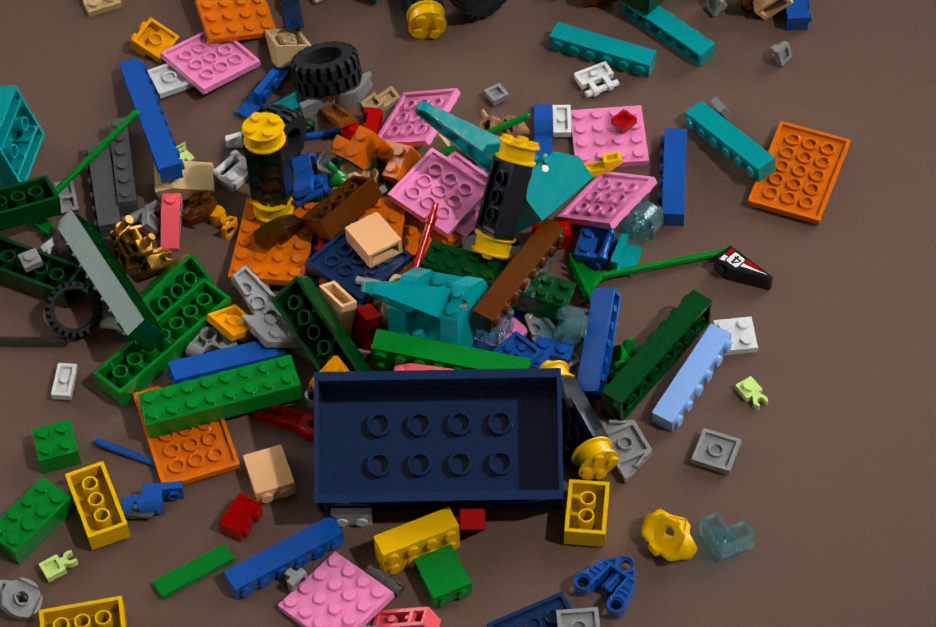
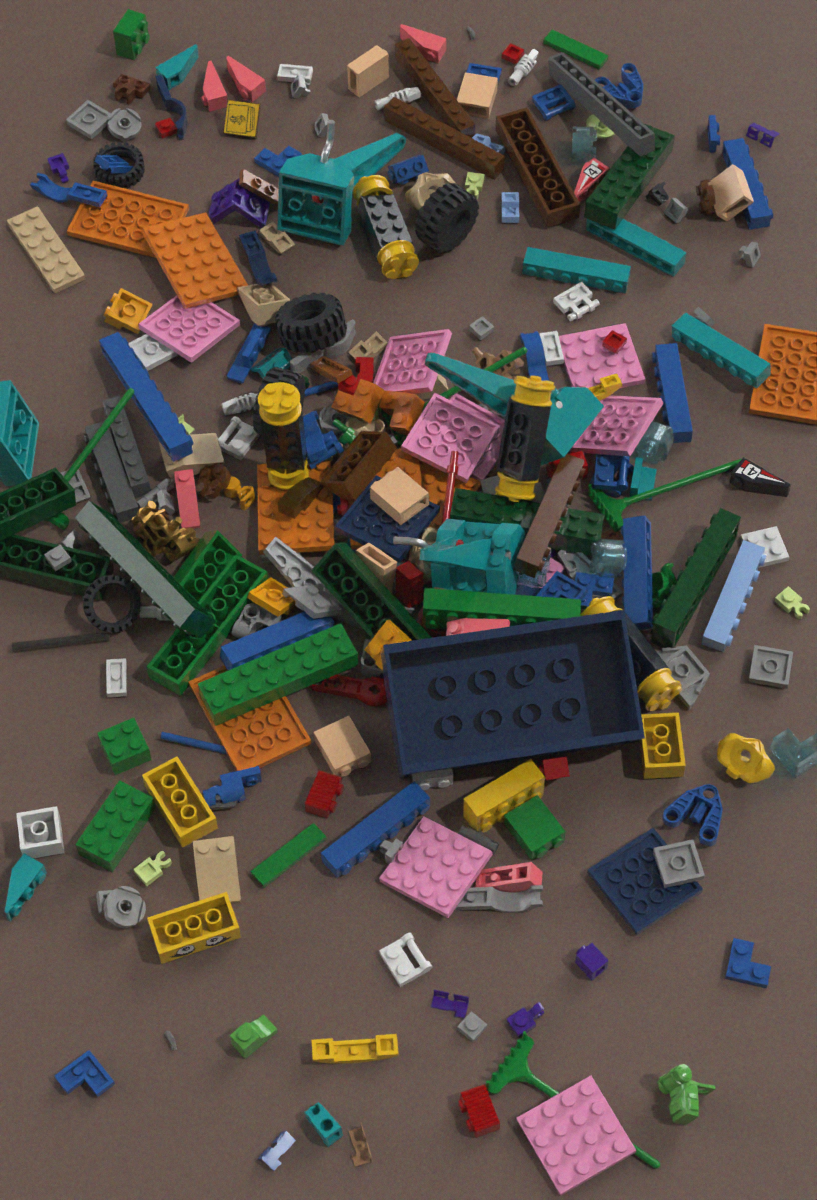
camera: 10 degrees left, 5 degrees up
none -> tan slope [193,836,241,903]

